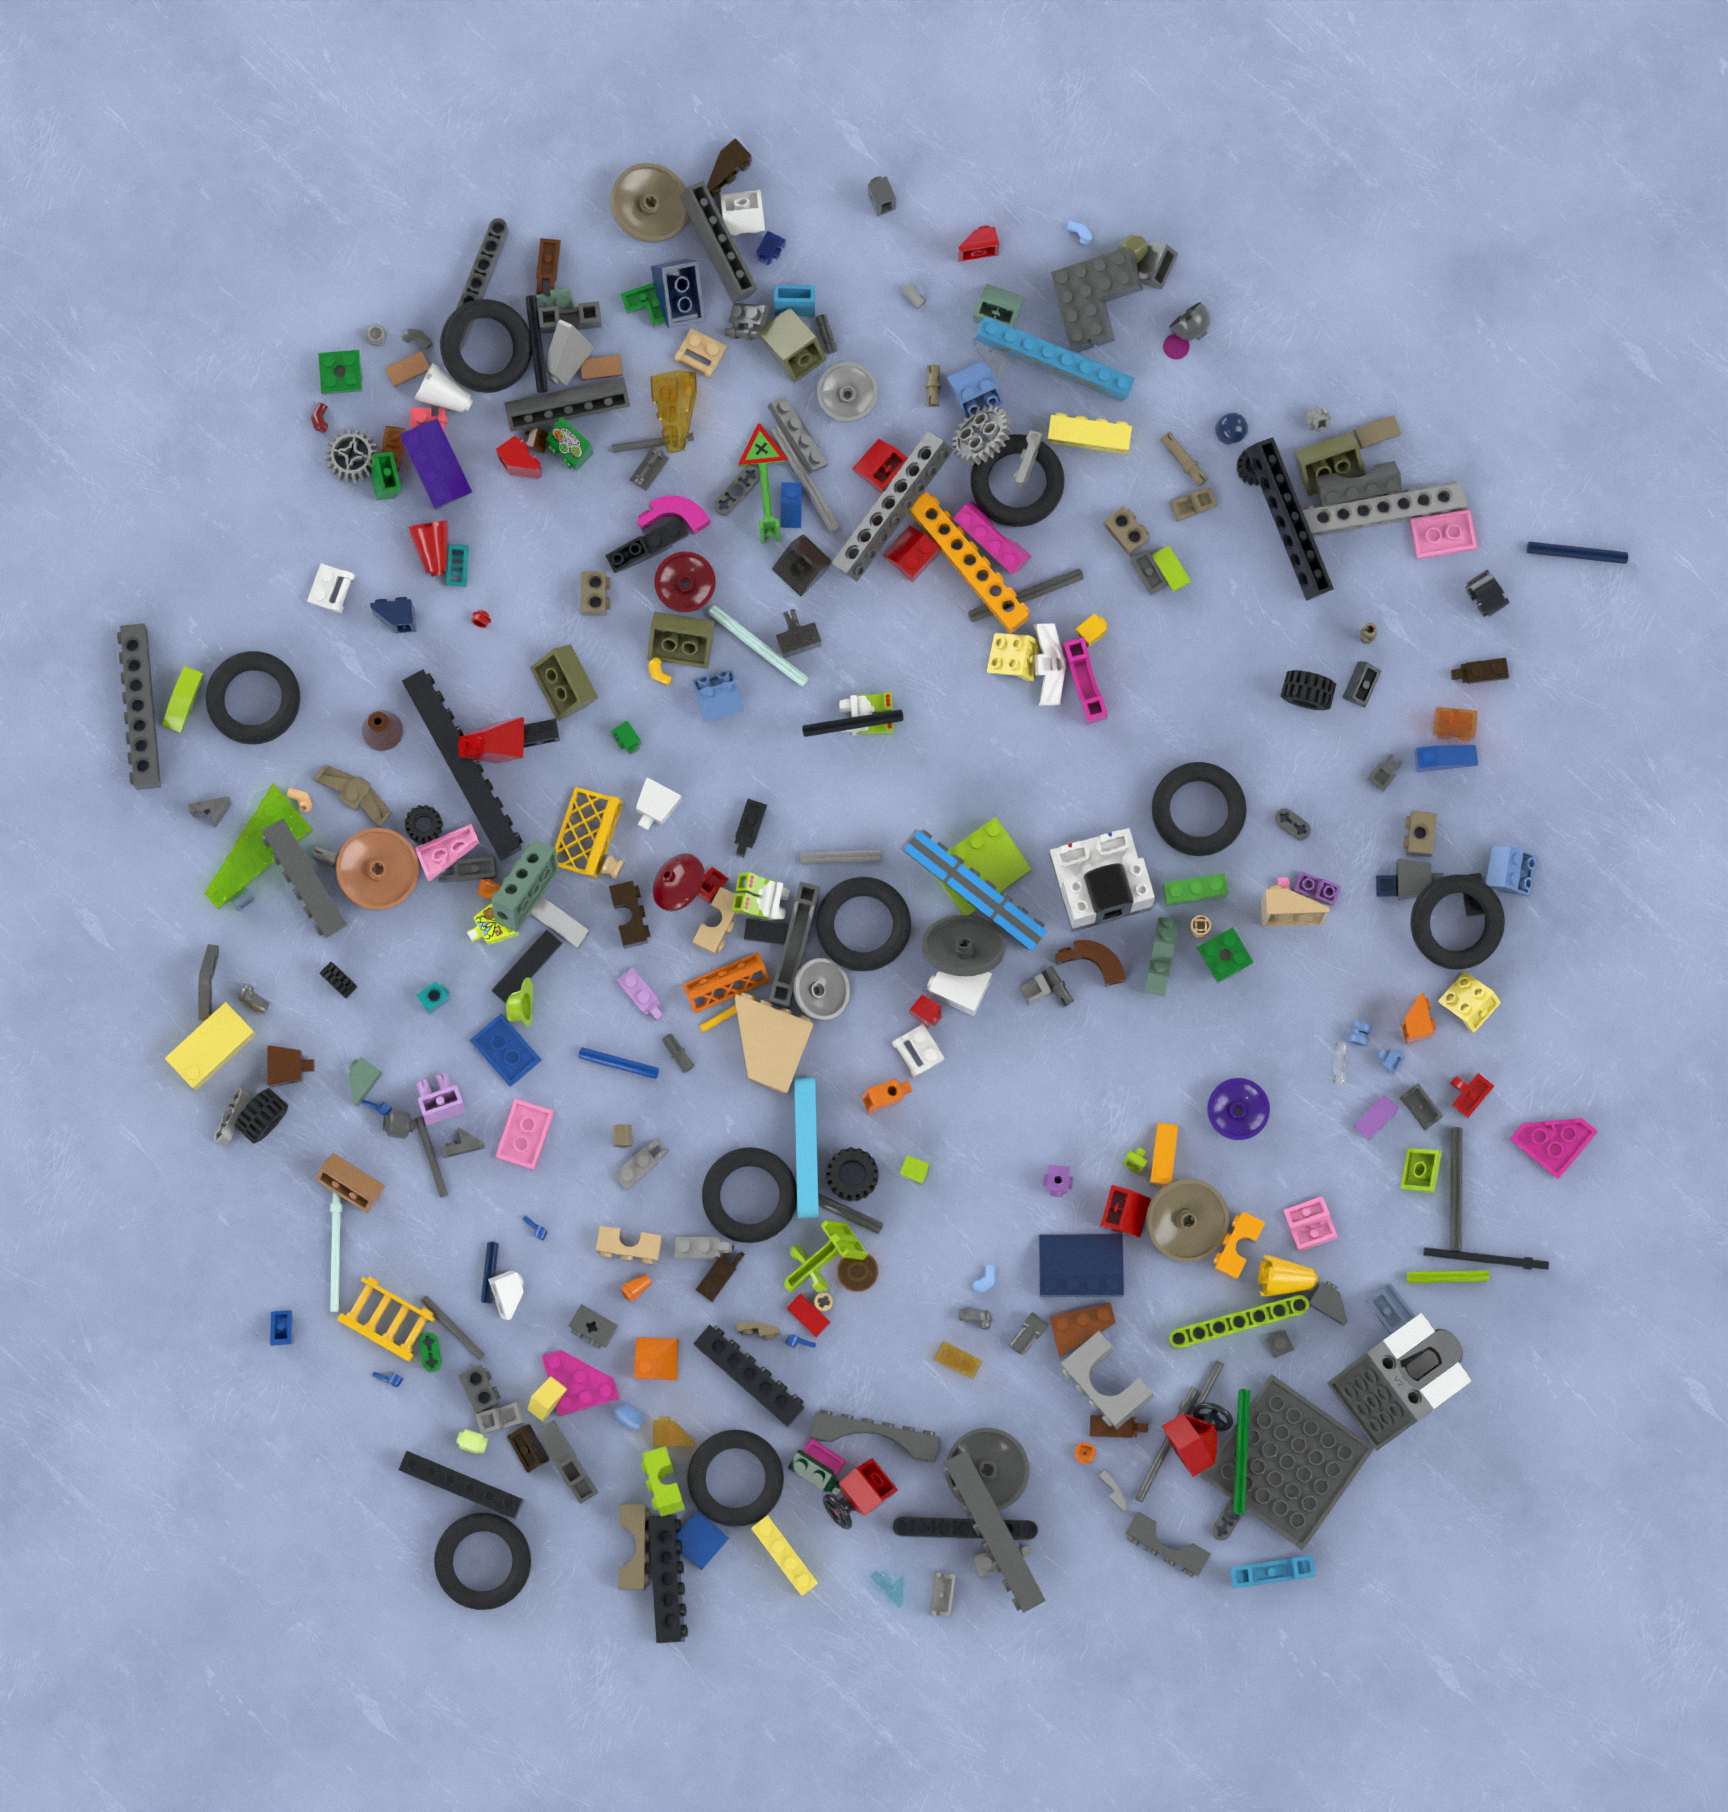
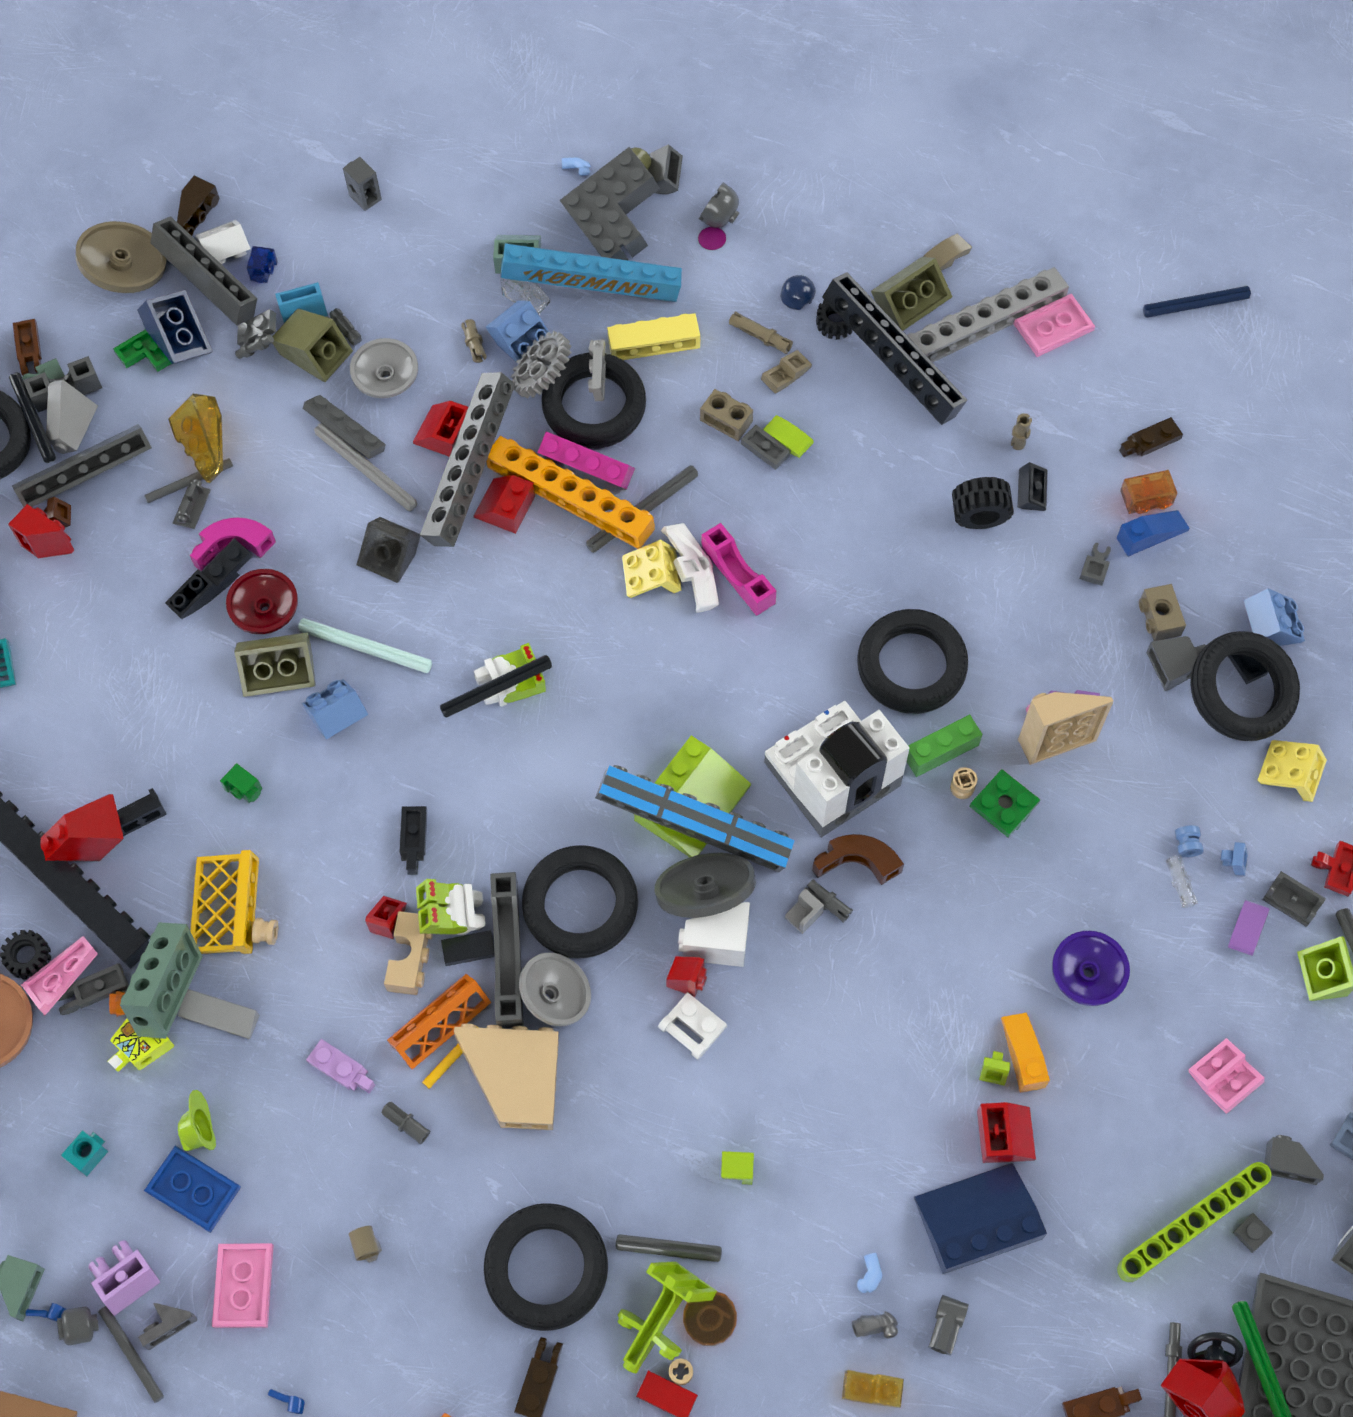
camera: 20 degrees left, 15 degrees down
red plate [472,610,491,628] -> none
black tile [491,930,562,1004] -> none
olive slope [530,644,598,721] -> none
slope [546,417,593,471] -> none
blue axle [578,1047,659,1079] -> none
medium nougat tile [581,355,623,381] -> none
dark tan brick [581,571,610,616] -> none
tan arch [596,1226,663,1265] -> none
dark brown arch [609,881,651,949] -> none
light grey hinge [613,1138,669,1190] -> none
white torso [636,777,682,830] -> none
yellow arm [648,658,672,686] -> none
dark red dish [653,853,704,912] -> none
tan plate [674,328,727,378] -> none
light grey hinge [674,1237,732,1259] -> none
dark grey beam [714,466,760,516] -> none
bright green piece [738,423,787,544] -> none
clear smoke brick [776,609,822,658] -> none
blue slope [781,482,802,528] -> none
medium azure beam [794,1077,819,1218] -> none
light grey axle [800,850,881,864] -> none
black tyre [826,1147,878,1202] -> none
orange torso [861,1079,912,1115] -> none
light grey pin [901,283,927,309] -> none
red slope [958,225,999,262] -> none
medium lavender brick [1043,1165,1073,1197] -> none
dark orange wing [1050,1302,1116,1358] -> none
light grey arch [1061,1331,1155,1430] -> none
yellow brick [1075,613,1108,648] -> none
sand green arch [1144,917,1179,996] -> none
dark tan dish [1146,1178,1229,1262] -> none
dark grey bar [1188,1361,1224,1417] -> none
light orange arch [1213,1212,1265,1280] -> none
yellow cone [1258,1255,1318,1297] -> none
dark grey beam [1275,808,1311,840] -> none
light grey gear [1304,406,1331,432] -> none
dark grey arch [1315,461,1402,506] -> none
dark blue tile [1376,875,1397,897] -> none
orange slope [1401,993,1436,1044] -> none
black brick [1465,569,1510,617] -> none

